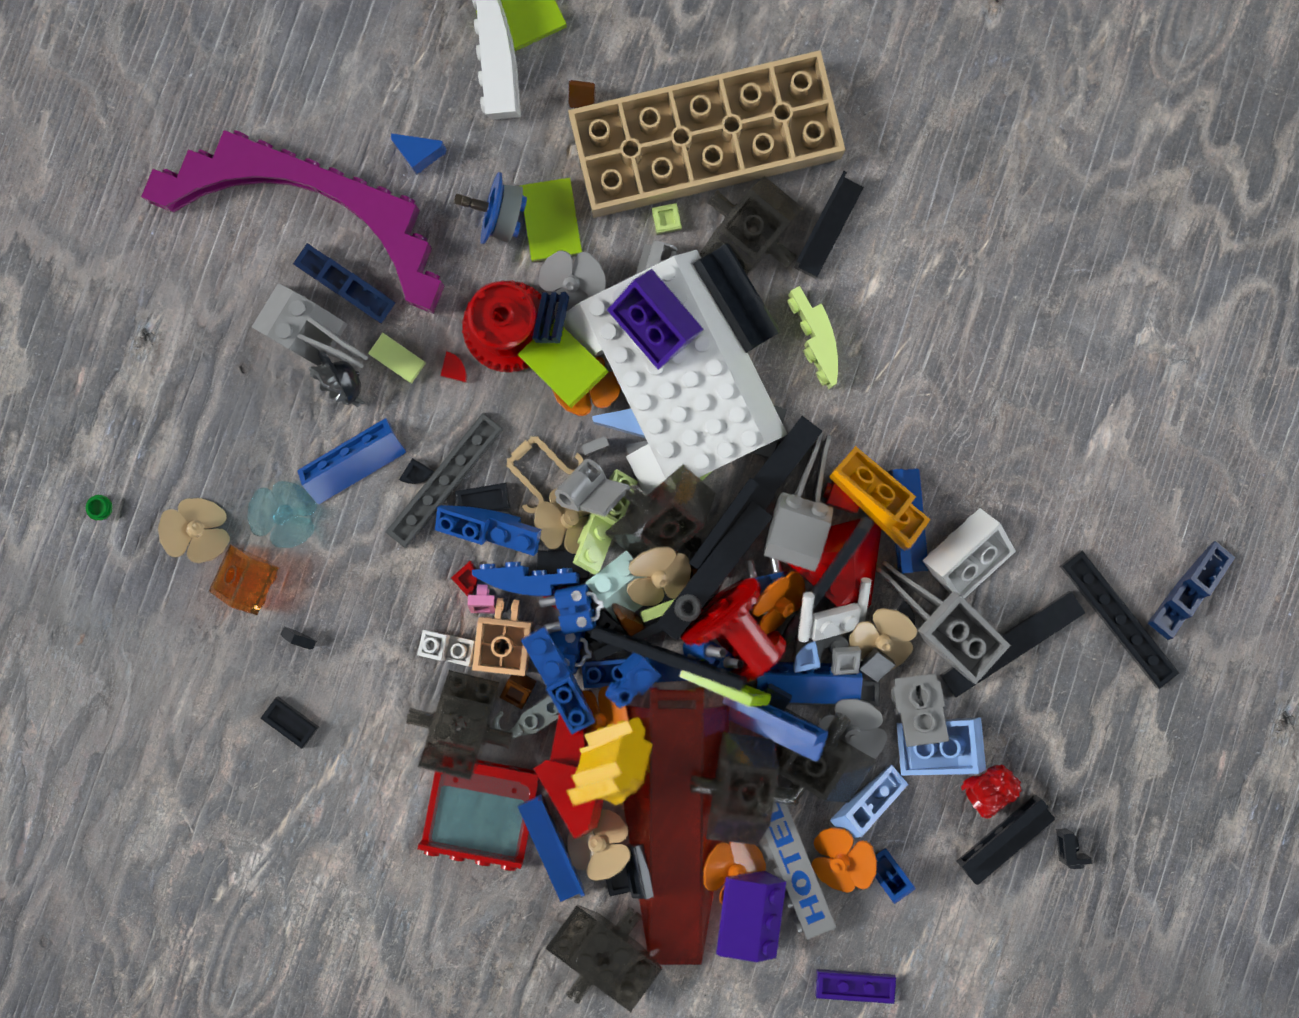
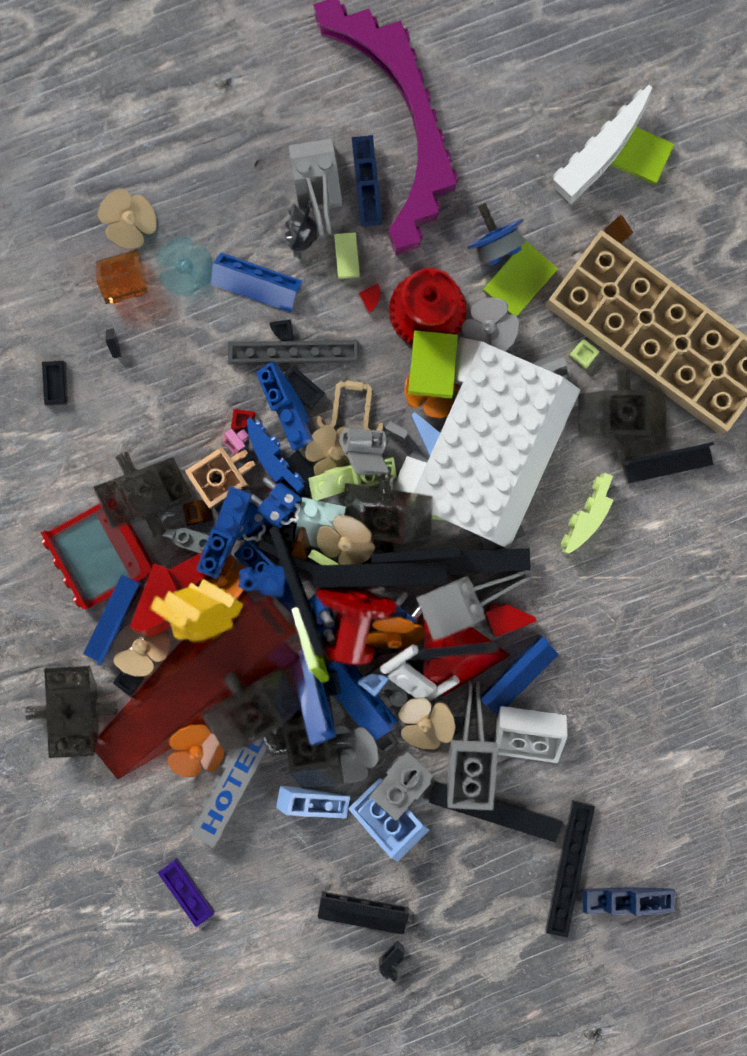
camera: 50 degrees right, 0 degrees up
green plate [85,495,113,521] -> none
blue slope [391,133,446,175] -> none
white slope [417,630,475,666] -> none
dark blue tile [532,292,569,343] -> none
dark purple slope [607,269,704,370] -> none
black tile [625,844,654,899] -> none
dark grey plate [674,595,701,621] -> none
black panel [693,243,780,353] -> none
dark purple slope [716,871,786,962] -> none
orange piece [811,827,877,893] -> none
light orange slope [829,446,931,551] -> none
light grey tile [831,646,861,675] -> none
tile [859,647,895,682] -> none
blue slope [875,848,916,904] -> none
red hair [961,764,1022,819] -> none

